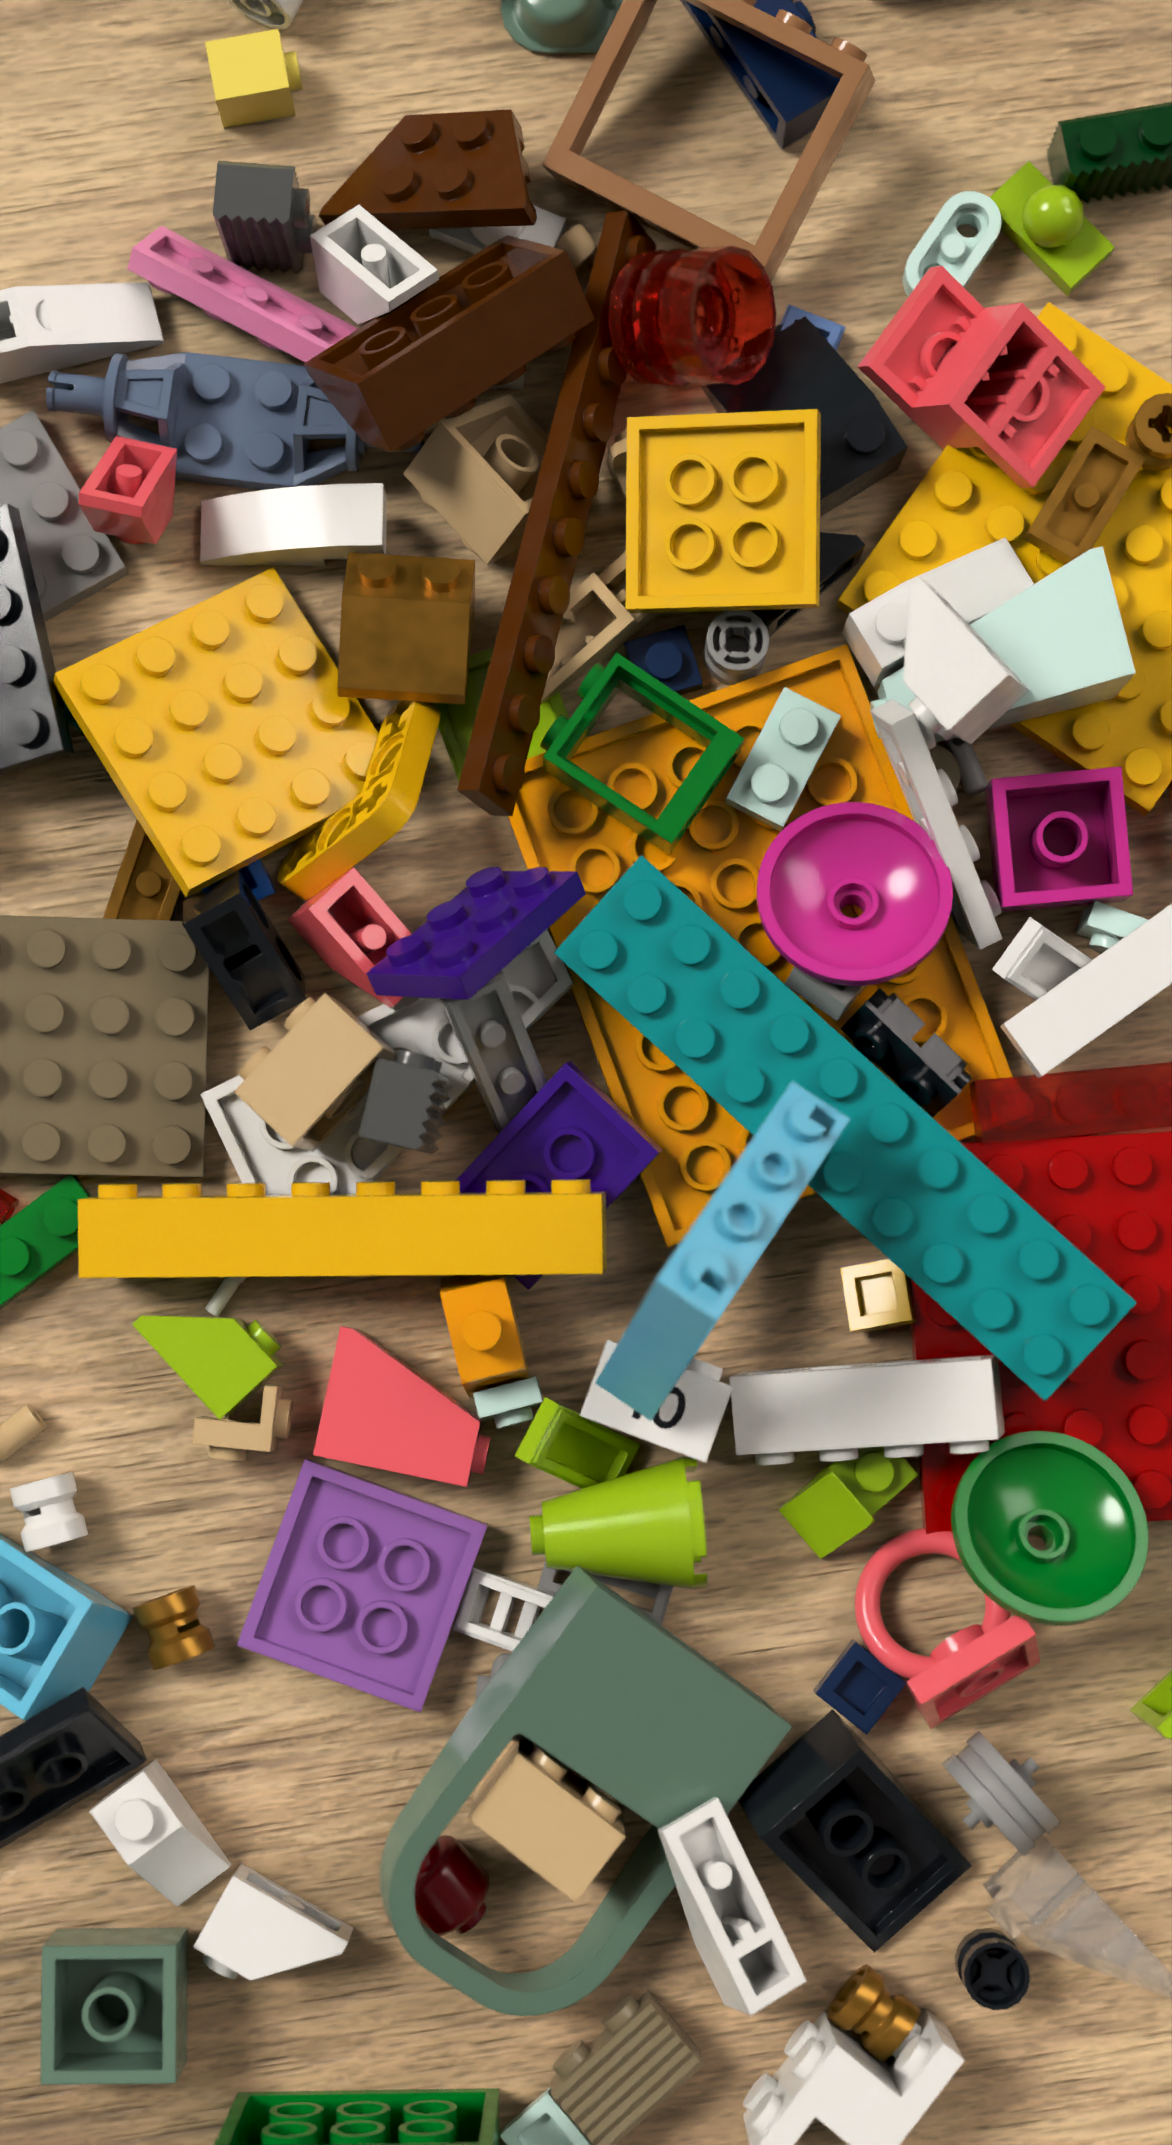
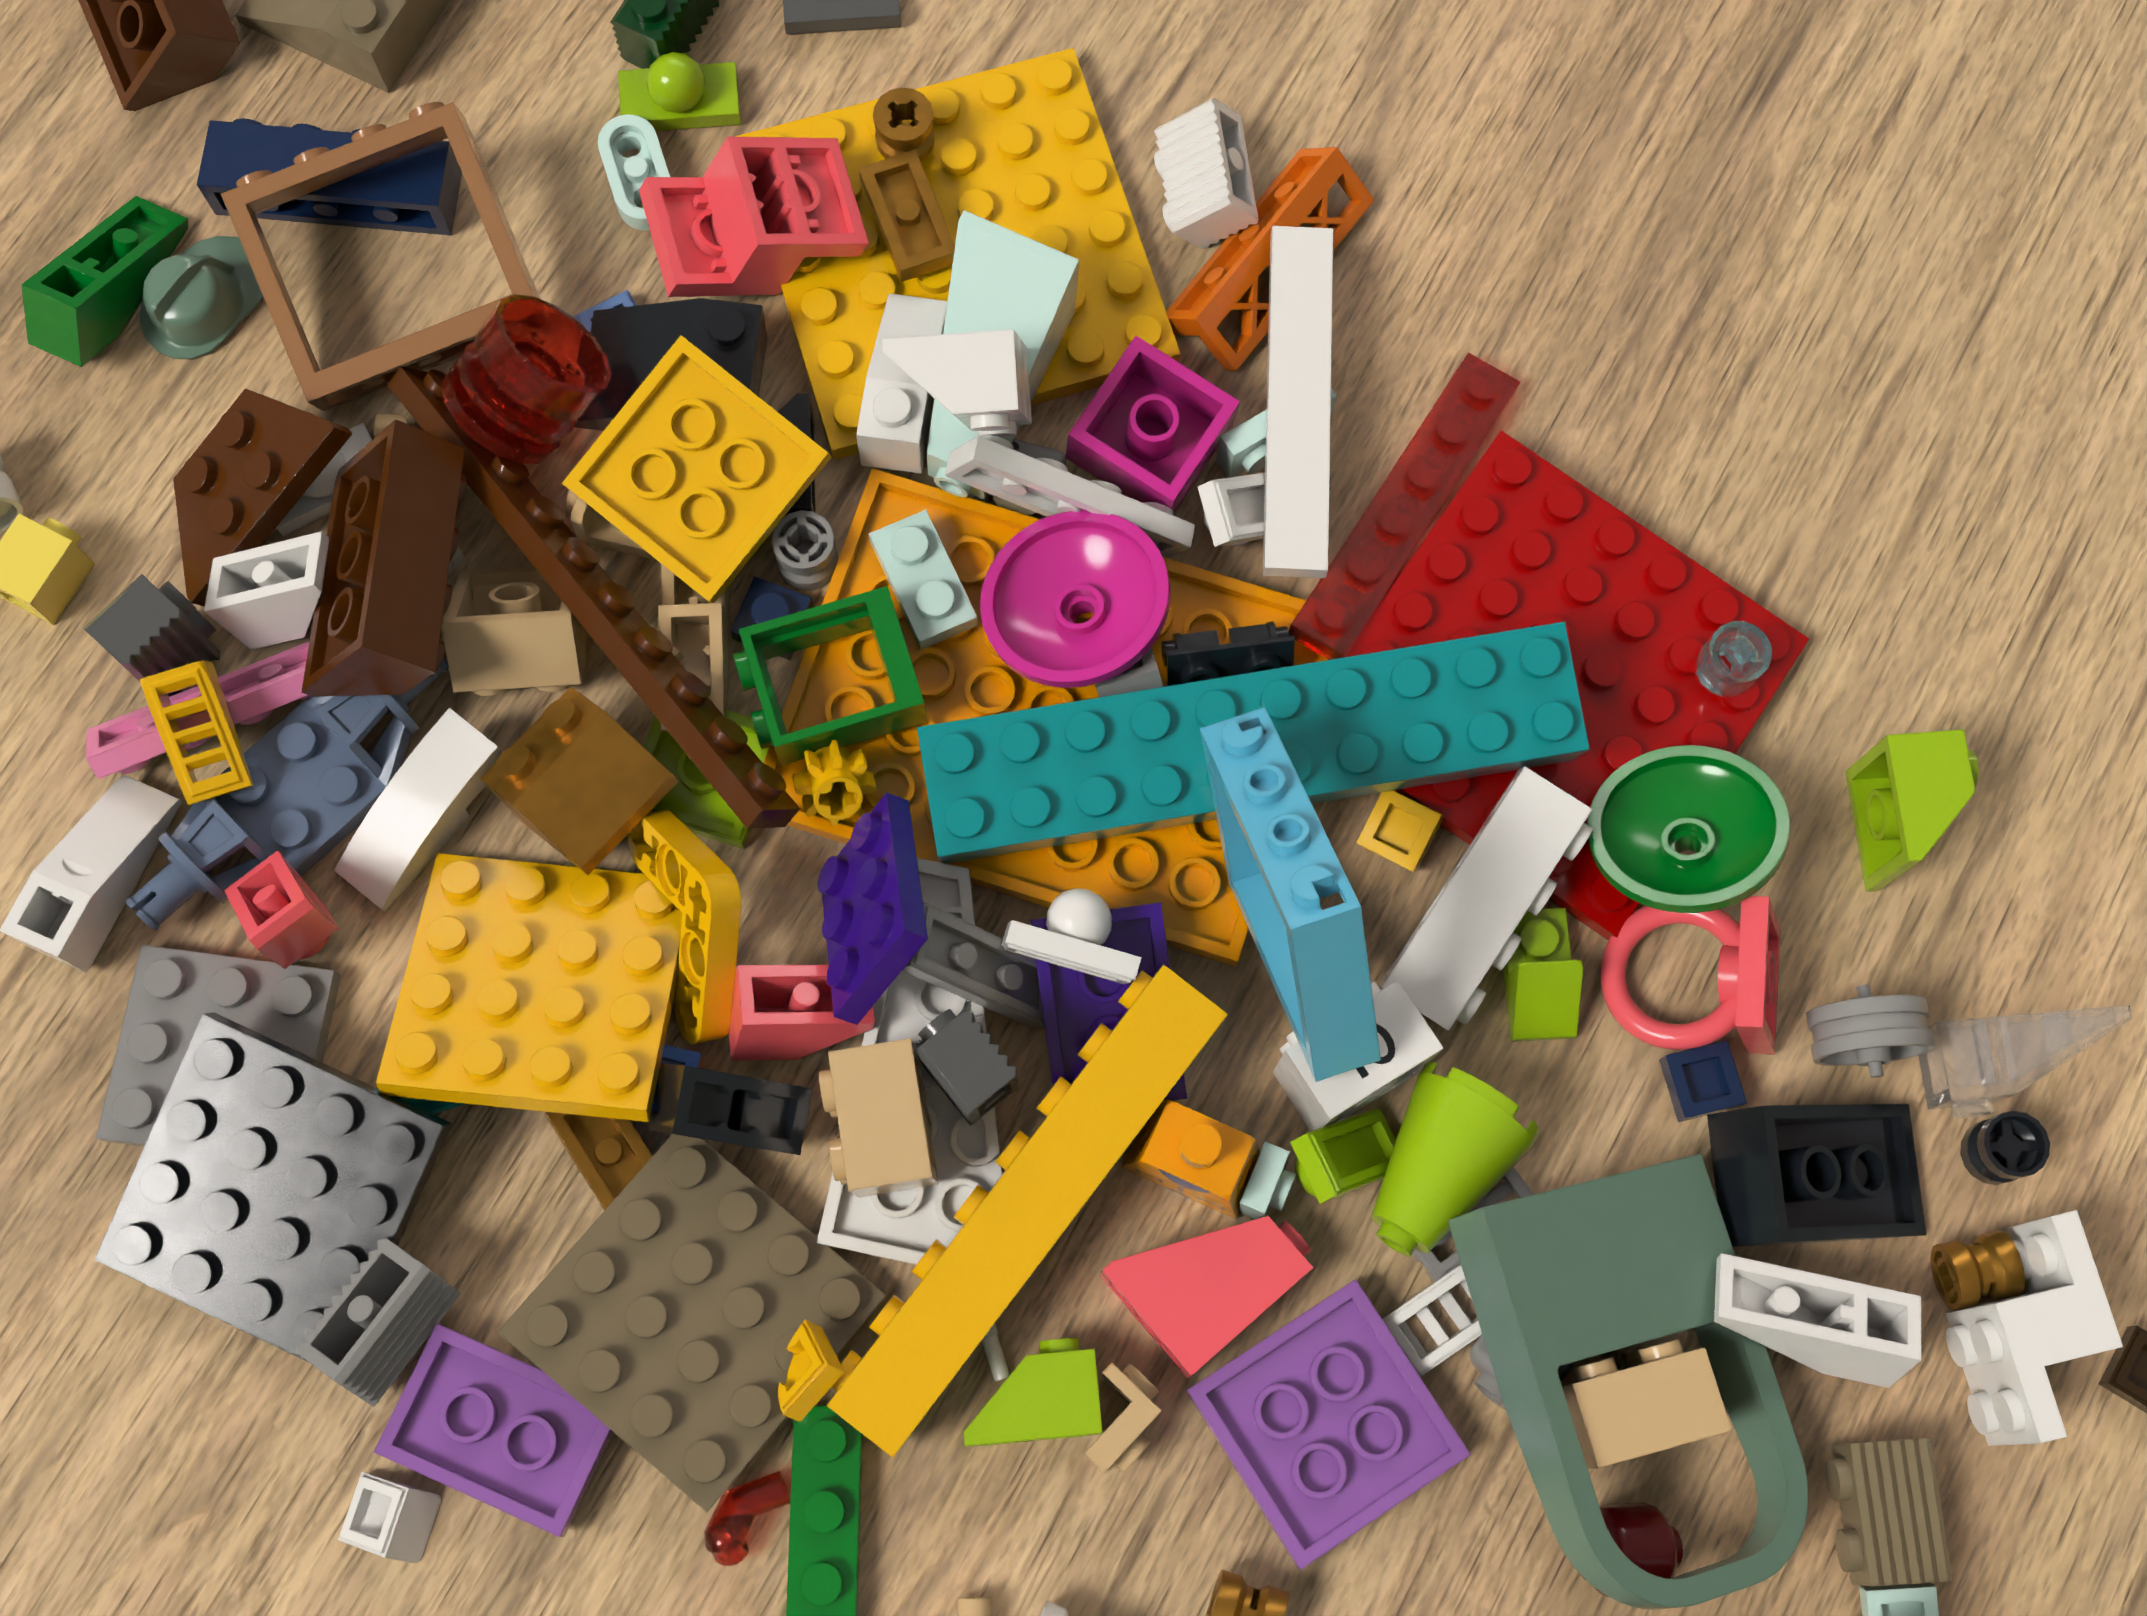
camera: 55 degrees left, 10 degrees down
none -> yellow slope [140,660,254,805]
none -> yellow tile [778,1319,844,1422]
none -> yellow gear [792,740,877,826]
none -> white tile [1001,888,1142,984]

